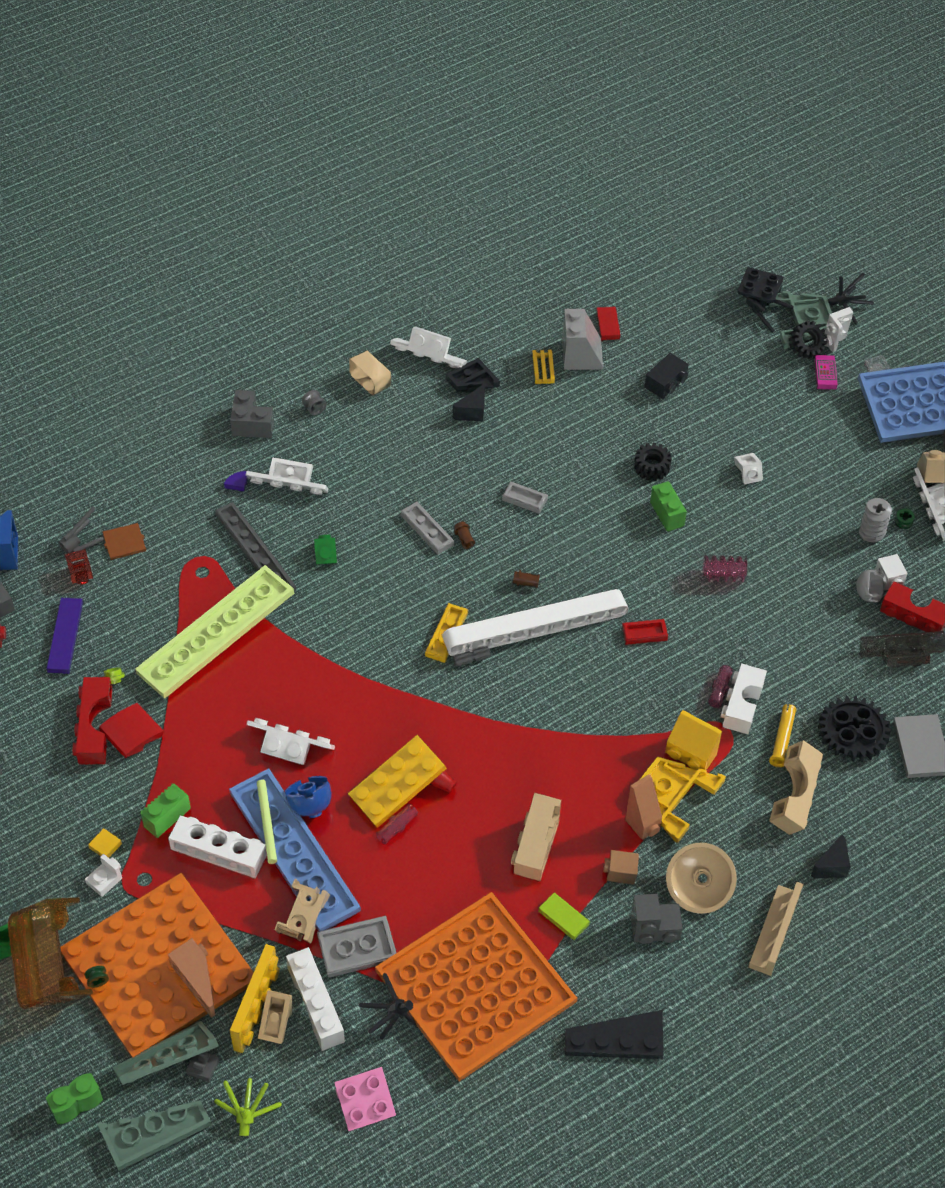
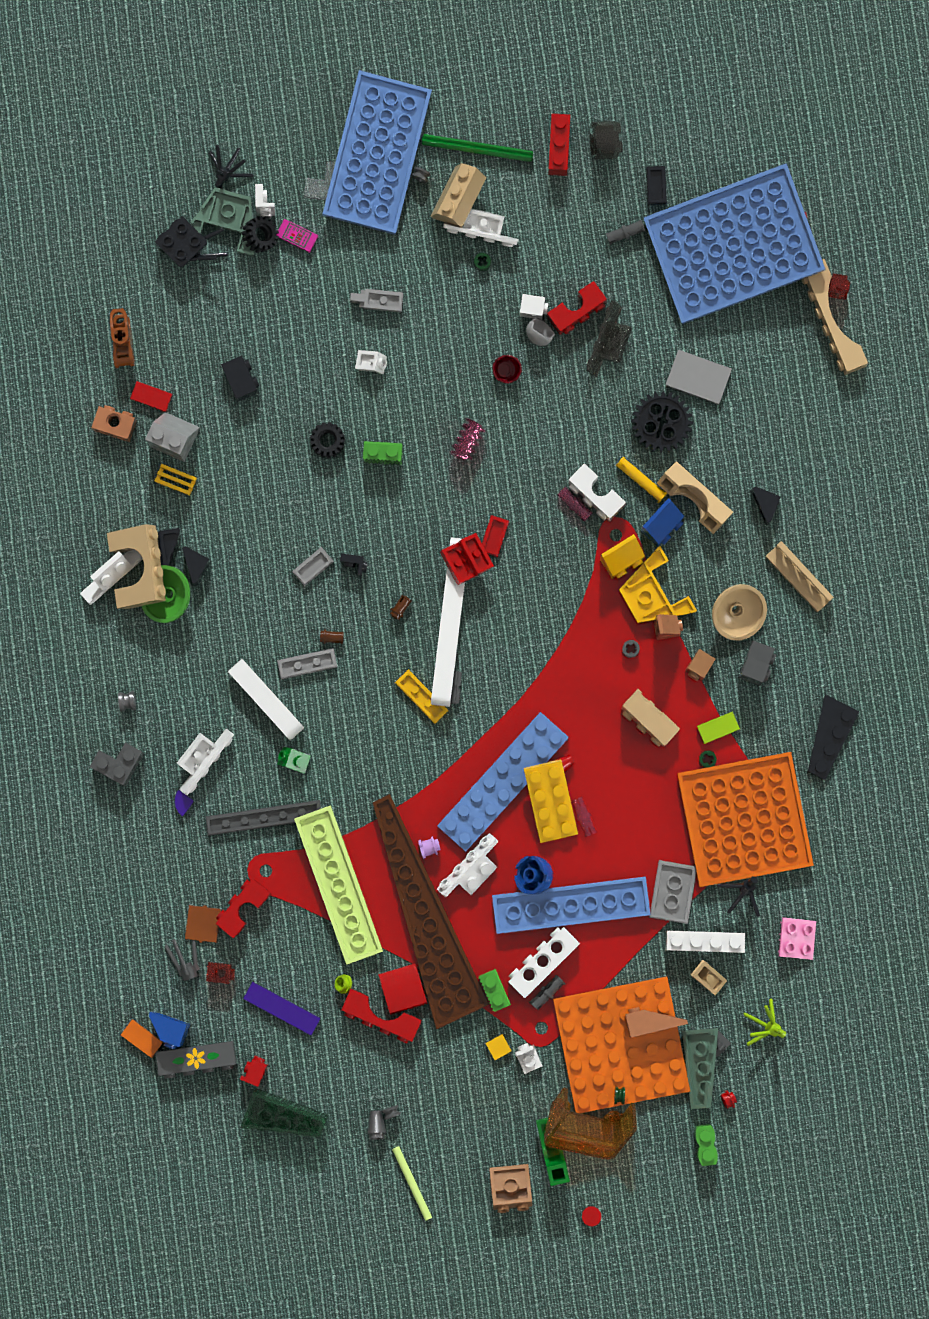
camera: 60 degrees left, 30 degrees up
sand green wing [98,1100,211,1171] -> none
yellow plate [230,944,280,1053] -> none
yellowish green bar [257,780,277,864] -> none
tan piece [274,878,330,943] -> none
tan piece [349,351,391,395] -> none
light grey piece [859,498,892,543] -> none
none -> nougat brick [91,405,137,442]
none -> tan arch [107,524,166,609]
none -> dark orange piece [110,308,135,368]
none -> bright green dish [141,565,190,623]
none -> red arch [215,878,271,939]
none -> white beam [228,659,304,741]
none -> black bracket [340,554,368,577]
none -> light grey hinge [350,289,403,313]
none -> reddish brown wing [373,794,489,1030]
none -> lavender brick [418,836,441,859]
none -> medium blue plate [437,712,569,852]
none -> red slope [440,533,494,585]
none -> dark red hair [492,355,522,384]
none -> dark grey pin [530,975,565,1010]
none -> dark grey bush [622,640,640,658]
none -> blue slope [641,498,684,547]
none -> dark green bush [699,750,717,768]
none -> red plate [720,1090,737,1109]

